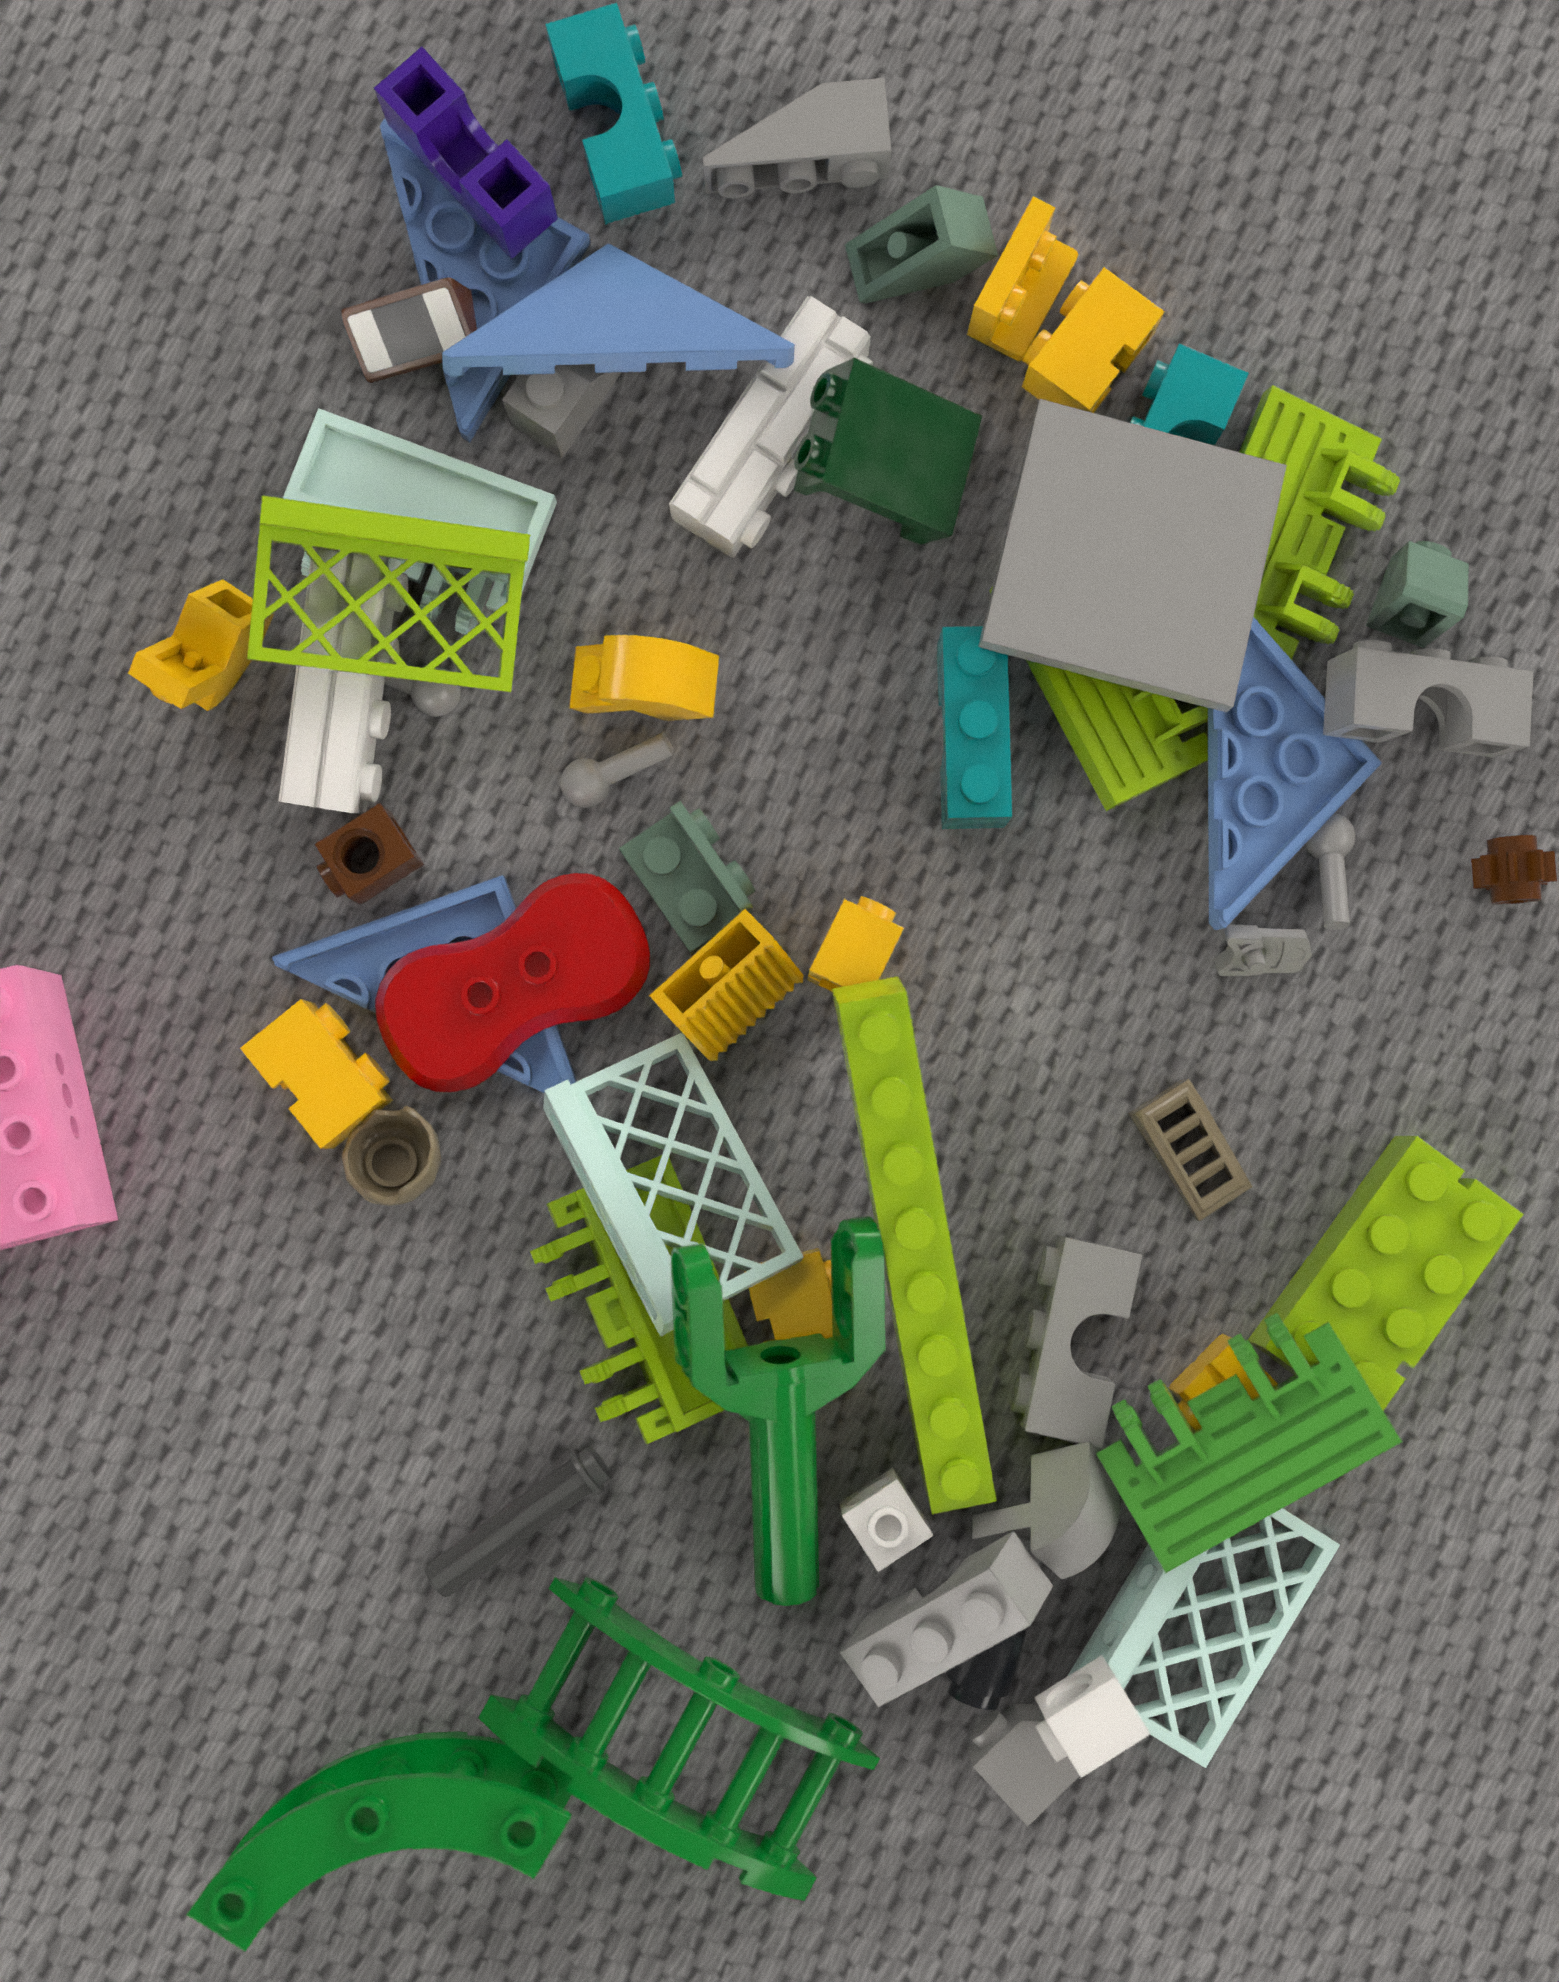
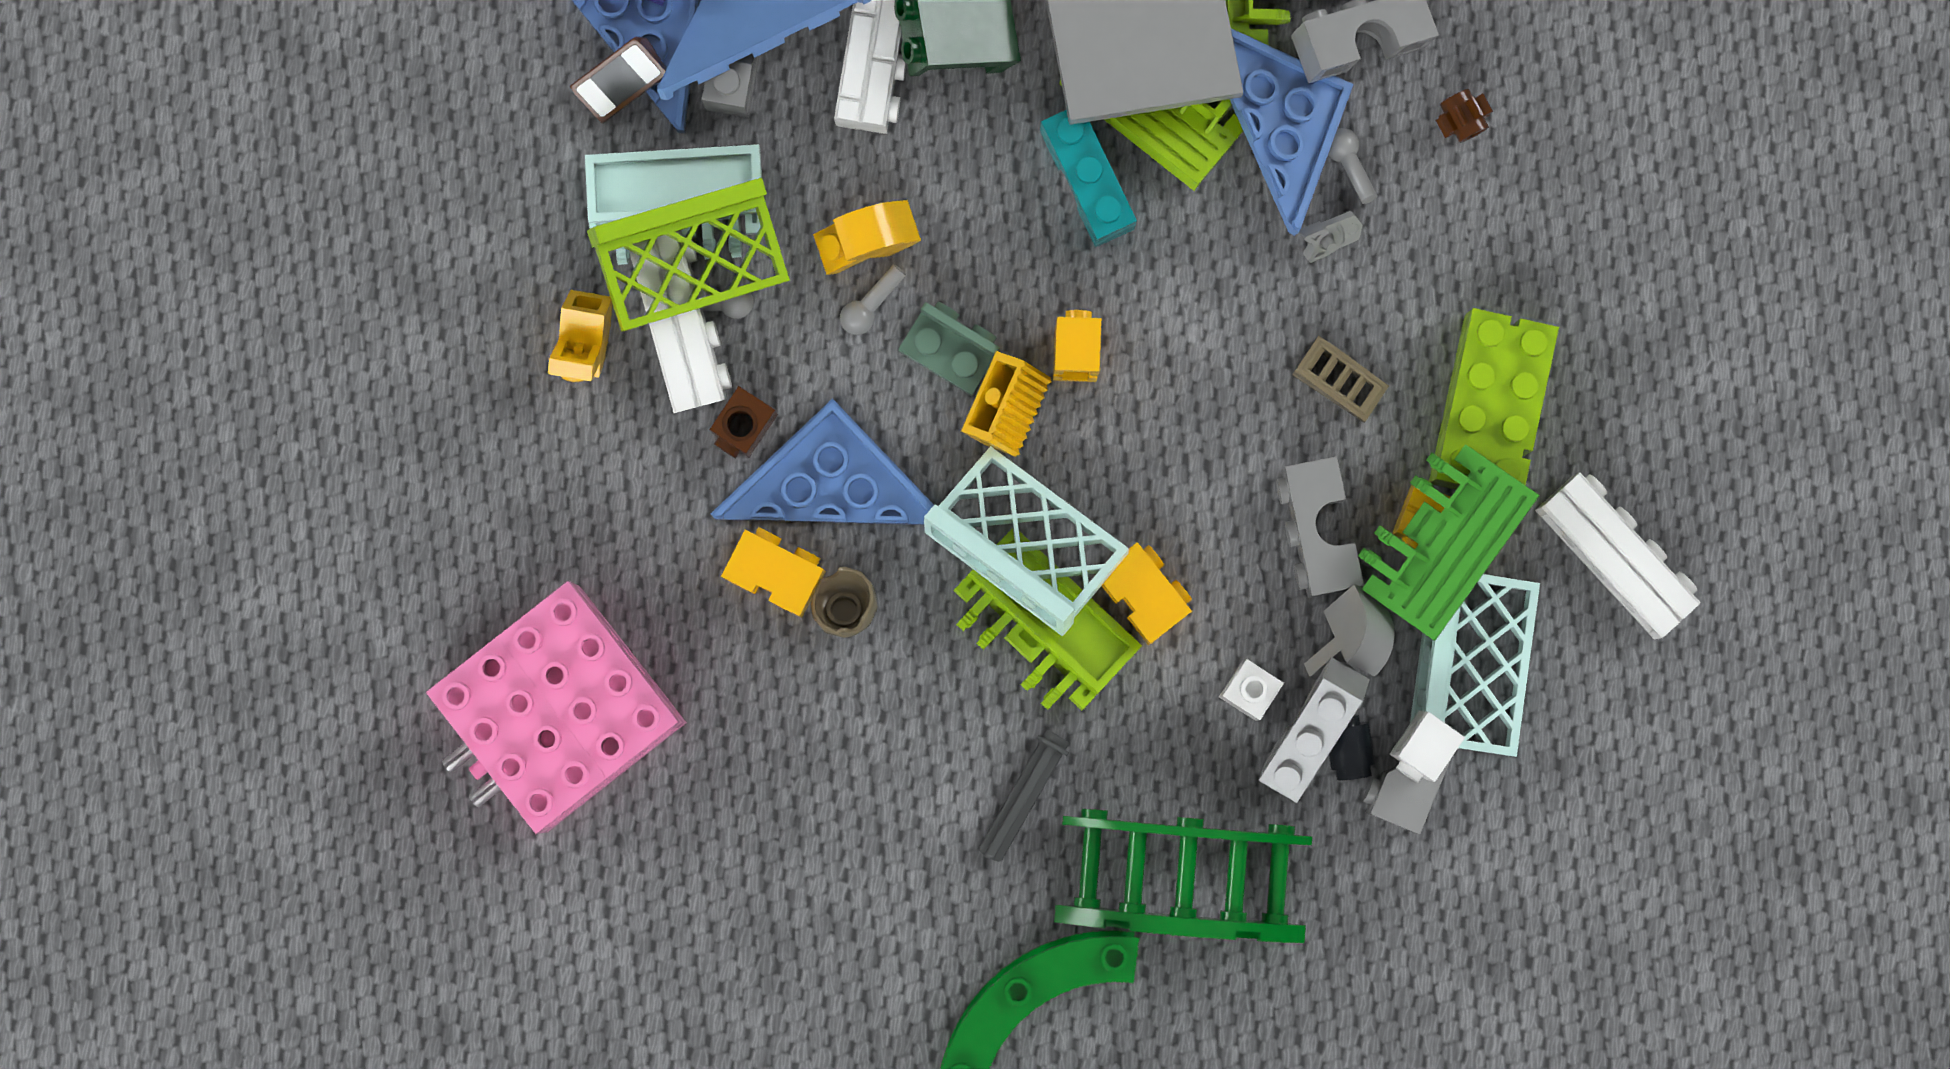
camera: 20 degrees left, 0 degrees up
red plate [375,873,650,1093] -> none
green piece [671,1216,885,1606] -> none
lime brick [832,976,997,1514] -> none
none -> white brick [1535,472,1701,639]

